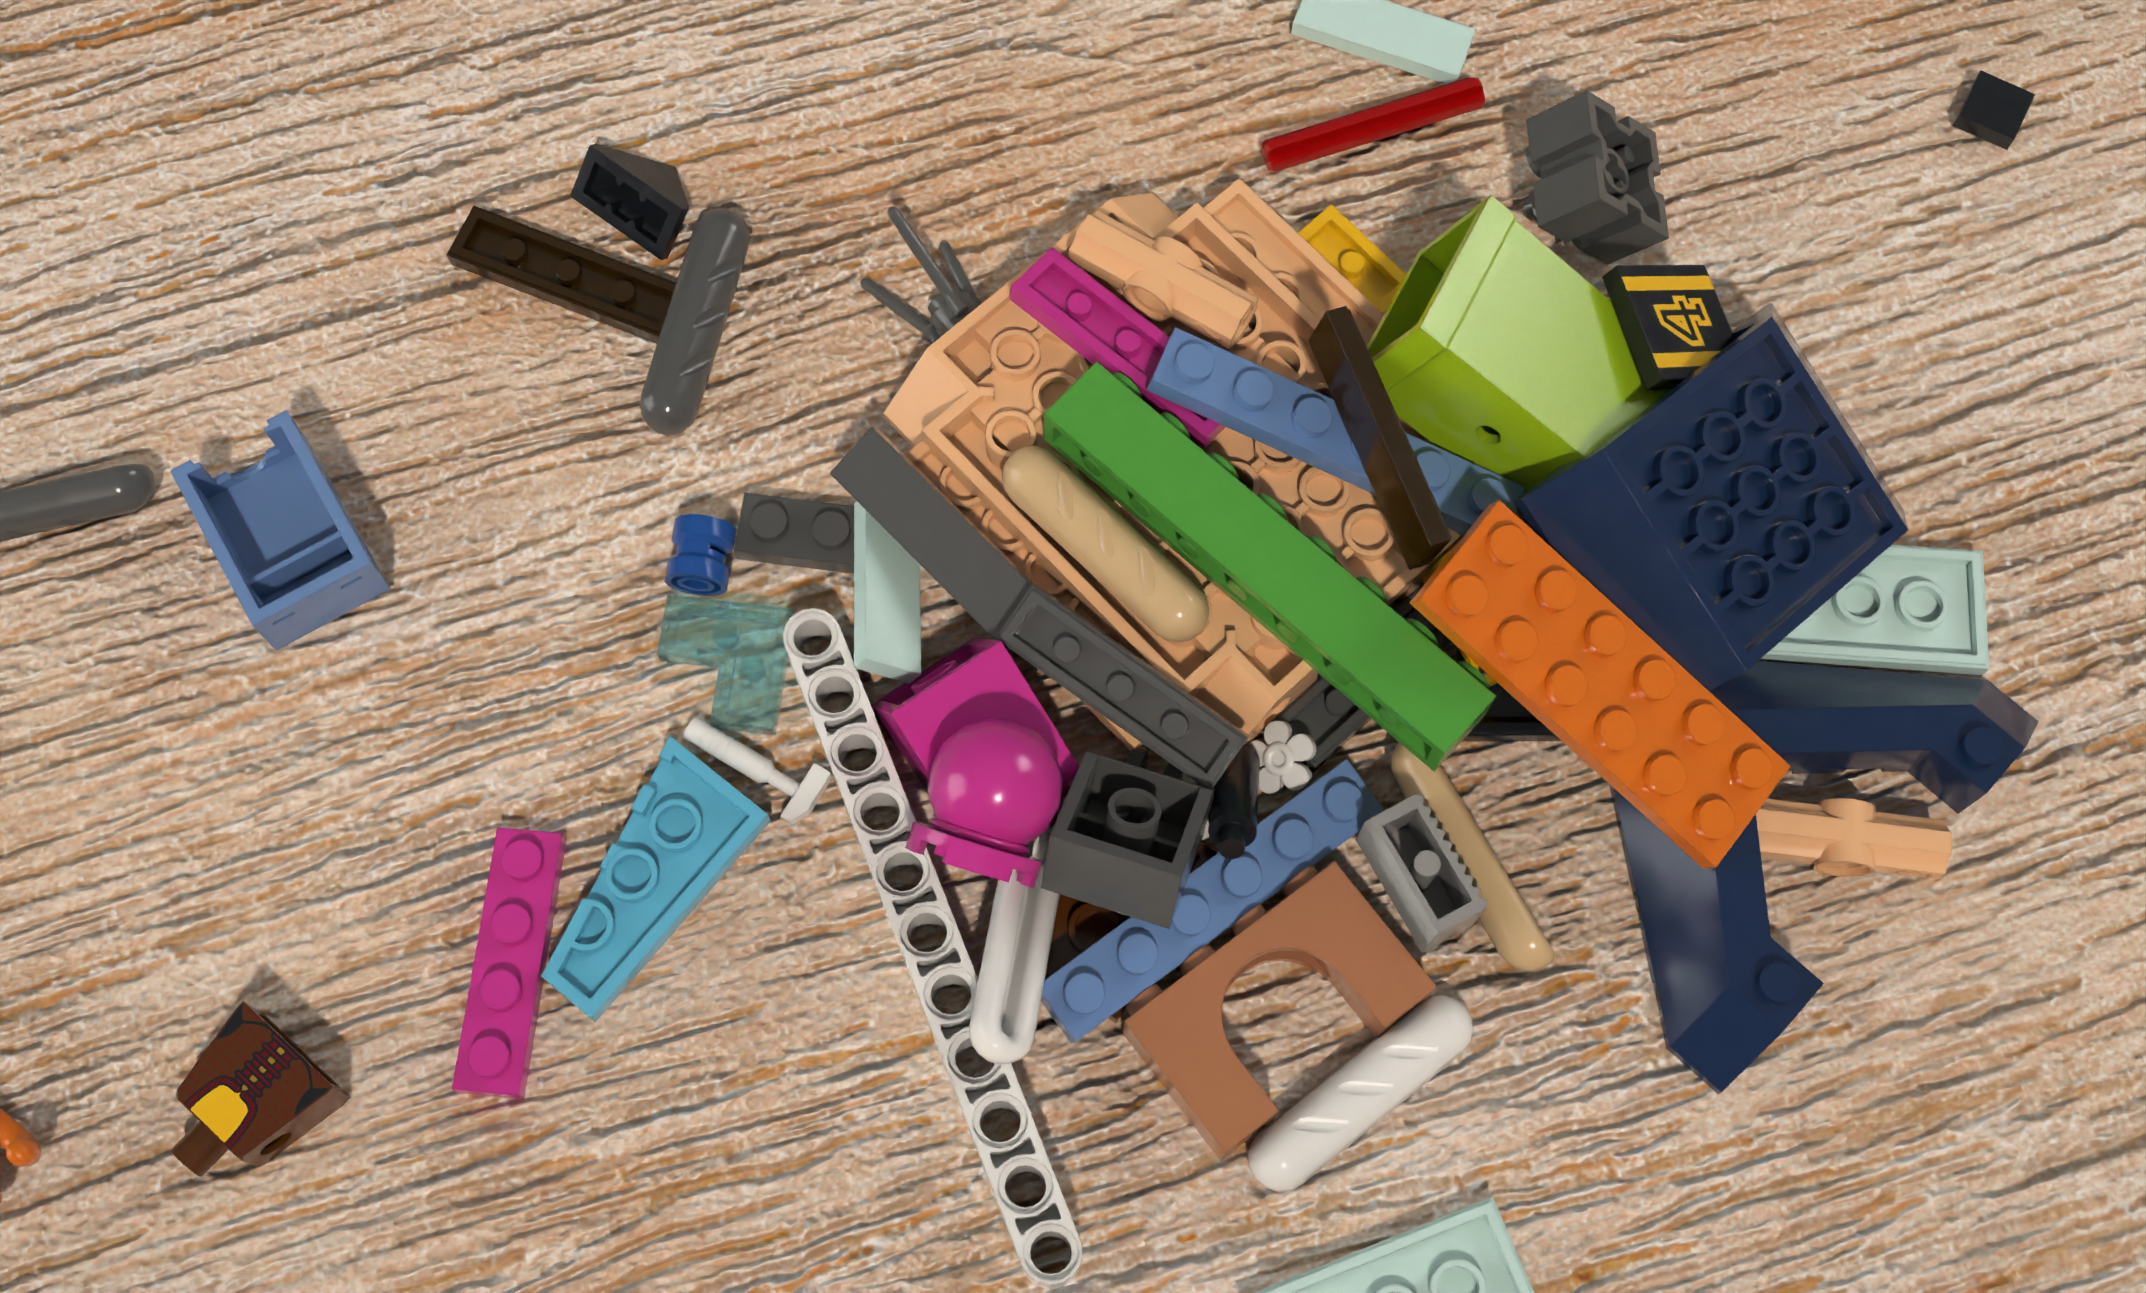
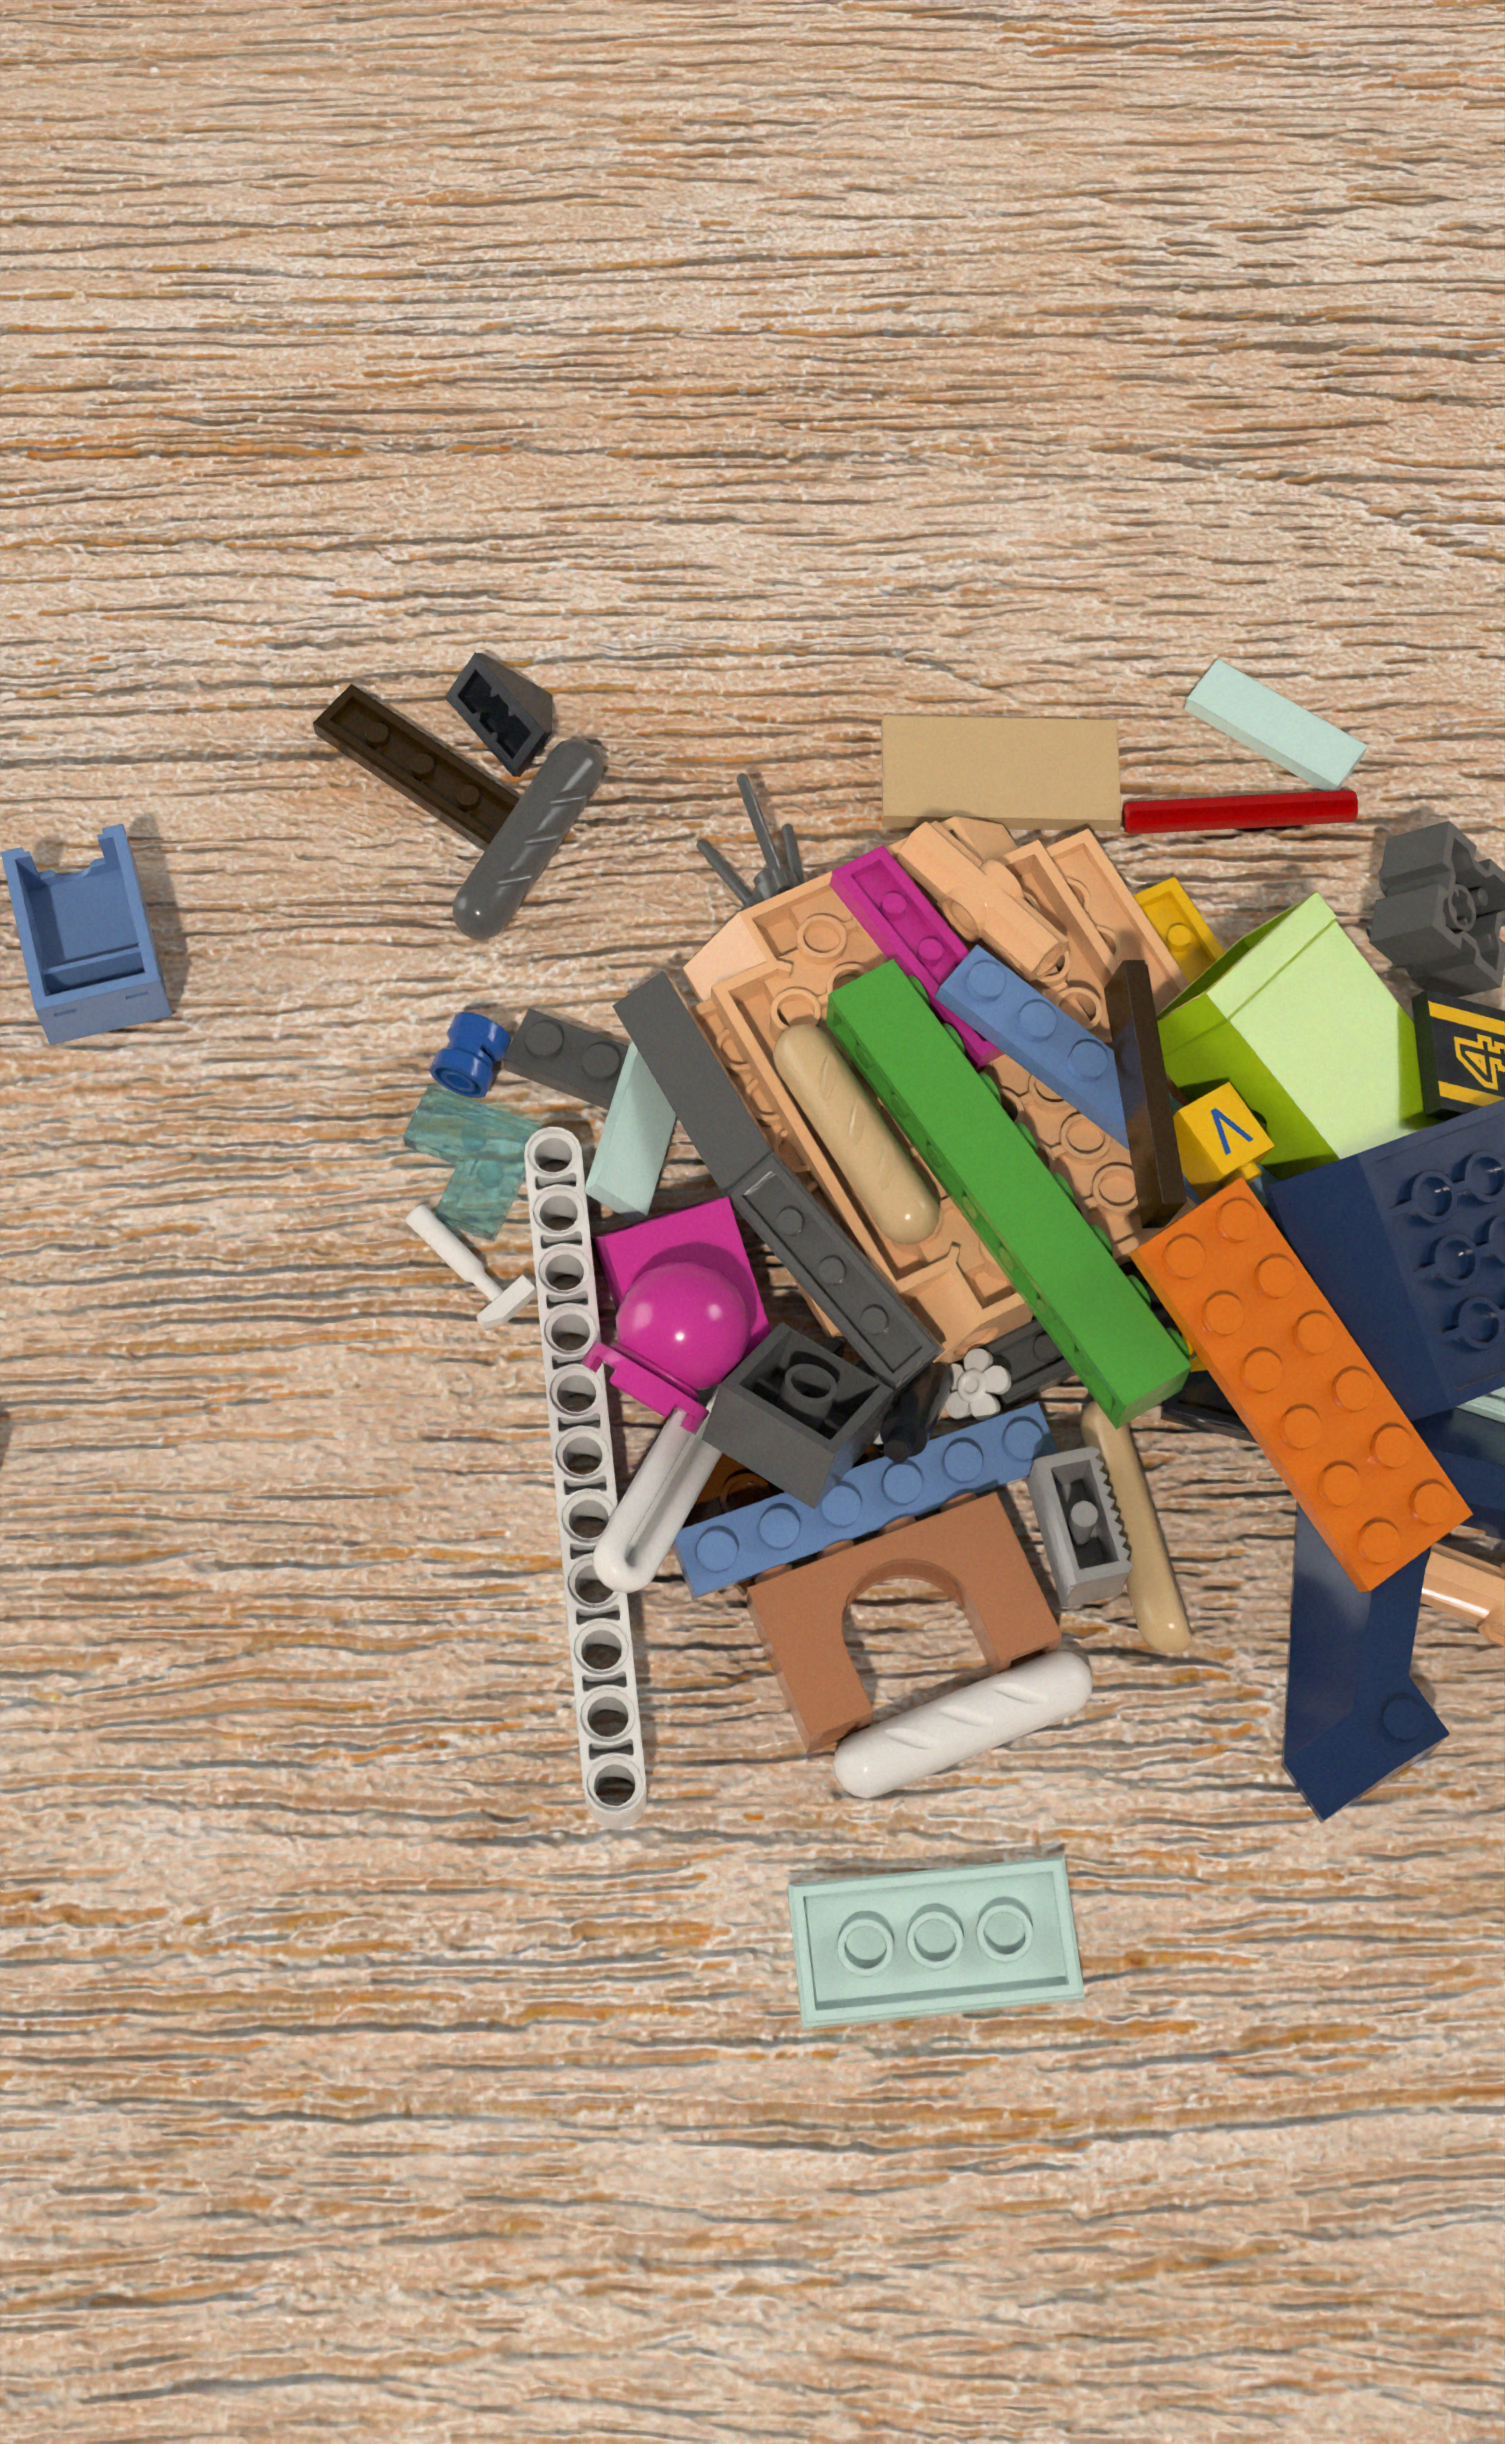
camera: 15 degrees right, 5 degrees down
dark pink plate [452,827,567,1099] -> none
medium azure wing [541,736,771,1023] -> none
none -> tan tile [881,715,1122,831]
none -> yellow brick [1173,1082,1275,1200]

